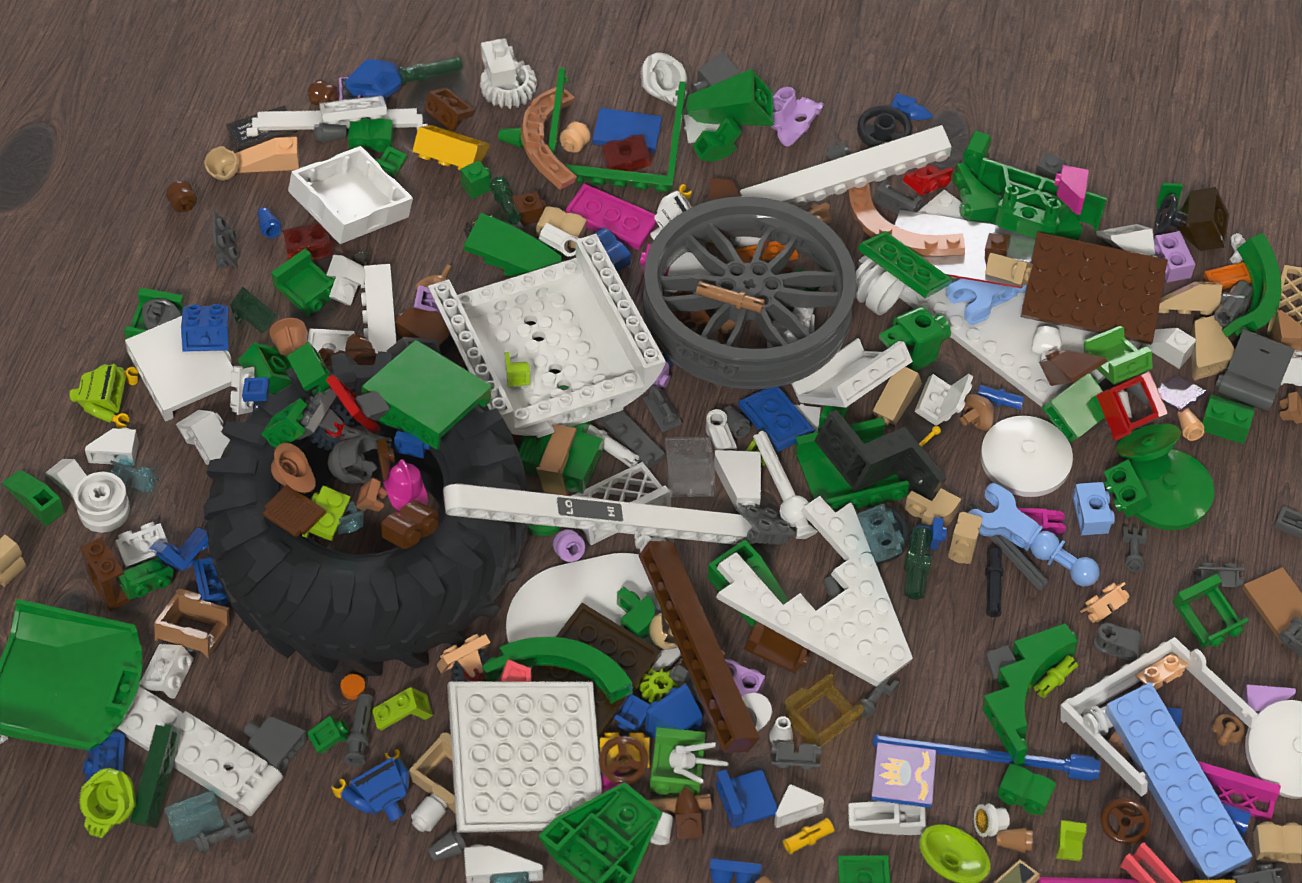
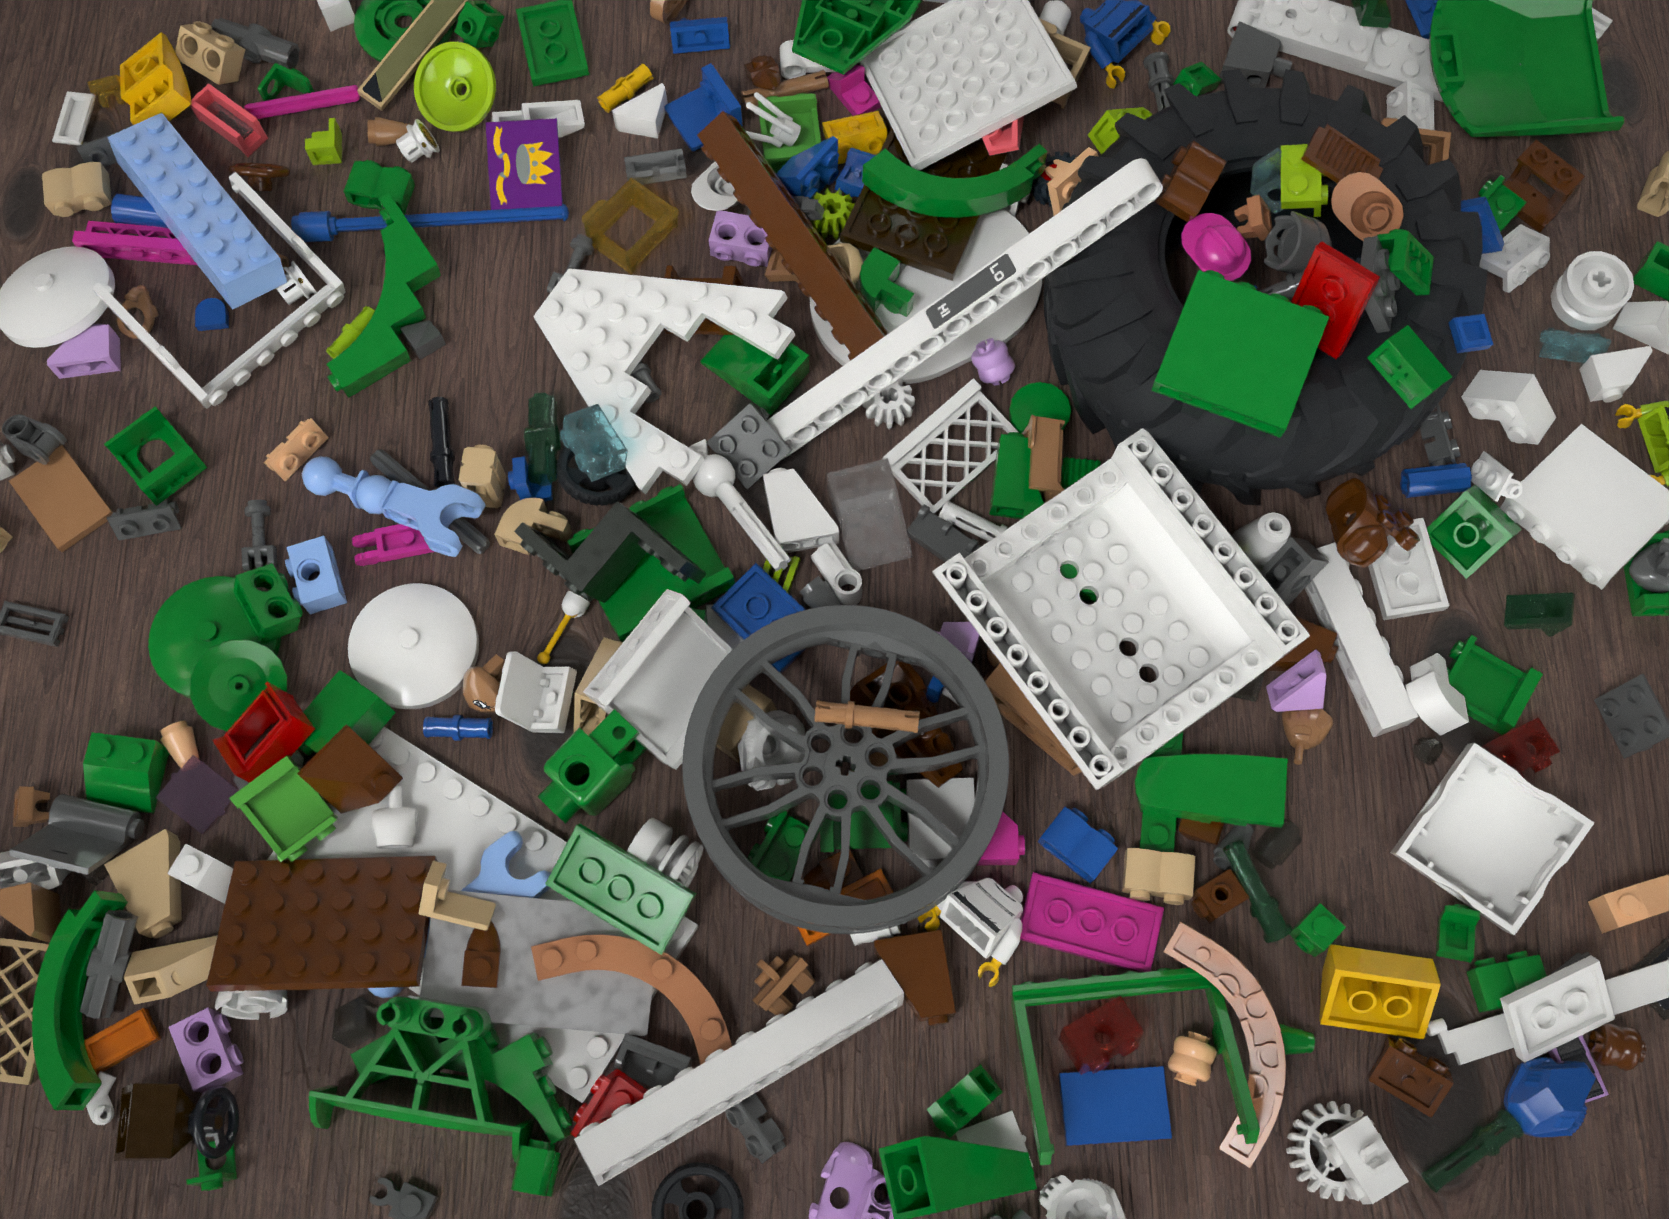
camera: 170 degrees right, 15 degrees up
blue bracket [181,304,229,352] -> none
blue cone [257,207,281,238] -> none
nougat piece [269,318,308,356] -> none
dark grey slope [355,391,390,420] -> none
reddish brown plate [376,439,395,482] -> none
lime panel [504,352,530,387] -> none
white piece [538,223,580,256] -> none
reddish brown piece [599,736,648,784] -> none
dark grey hinge [642,385,683,433] -> none
white cone [769,716,794,744] -> none
dark pink slope [1054,165,1089,215] -> none
dark grey piece [1093,623,1142,661] -> none
white slope [1096,224,1155,255] -> none
light nougat hinge [1135,653,1189,690] -> none

